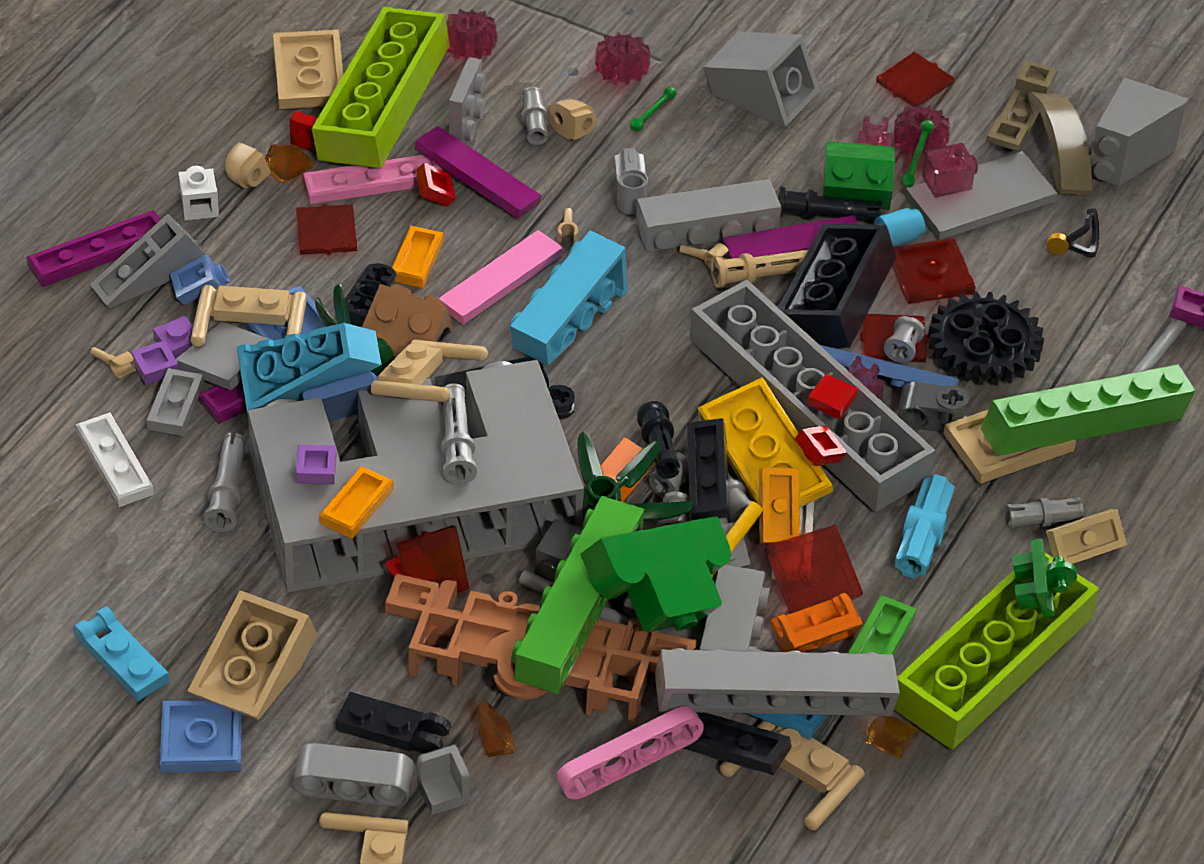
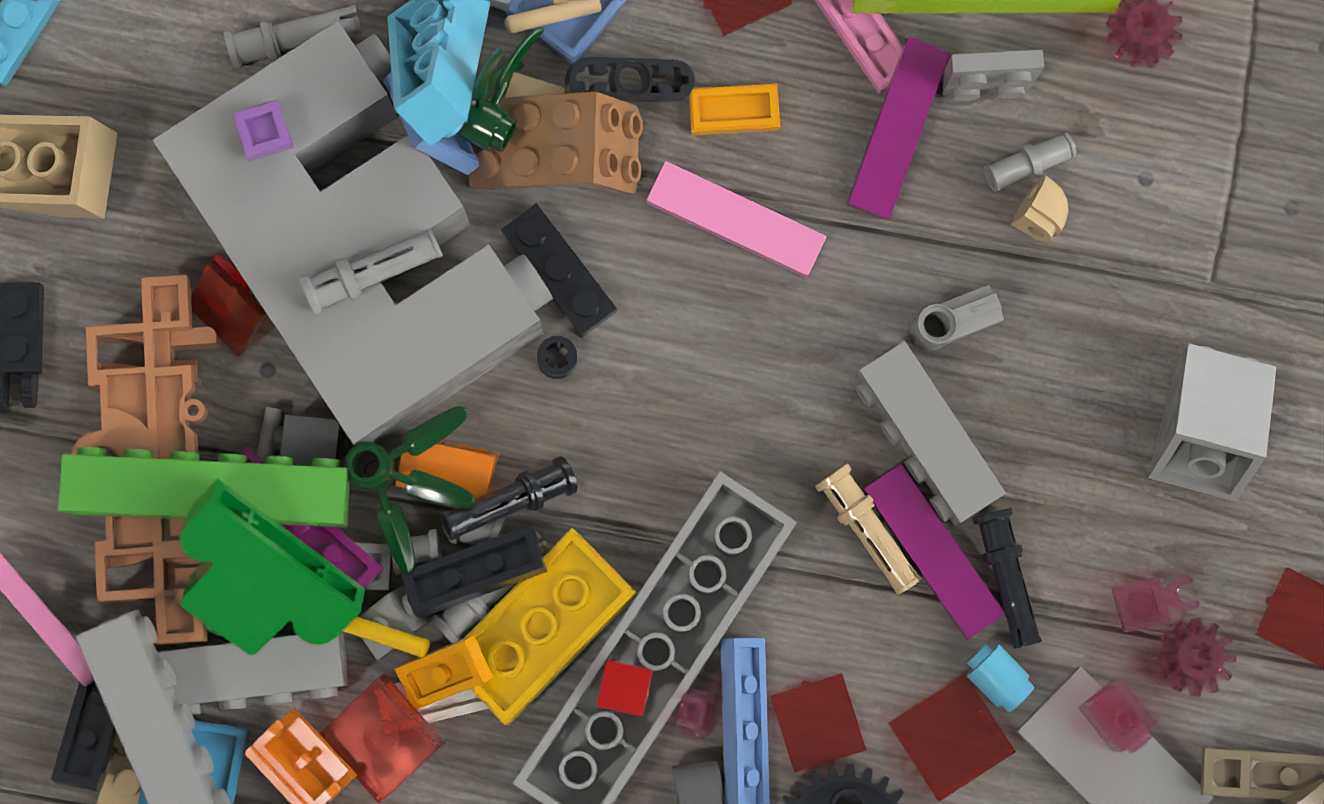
camera: 70 degrees right, 35 degrees up
light orange tile [319,466,394,539] -> none
tan plate [371,340,488,402] -> none
red plate [416,163,456,207] -> none
clear orange slope [479,701,516,758] -> none
medium azure wedge [510,230,628,365] -> none
tan hand [557,208,578,244] -> none
clear pink gear [595,31,650,85] -> none
green hinge [630,86,677,132] -> none
tan hand [679,244,728,269] -> none
black slope [778,224,896,348] -> none
red plate [795,425,847,466] -> none
green slope [822,141,895,210] -> none
light grey bush [884,316,924,363] -> none
green hinge [901,120,934,187] -> none

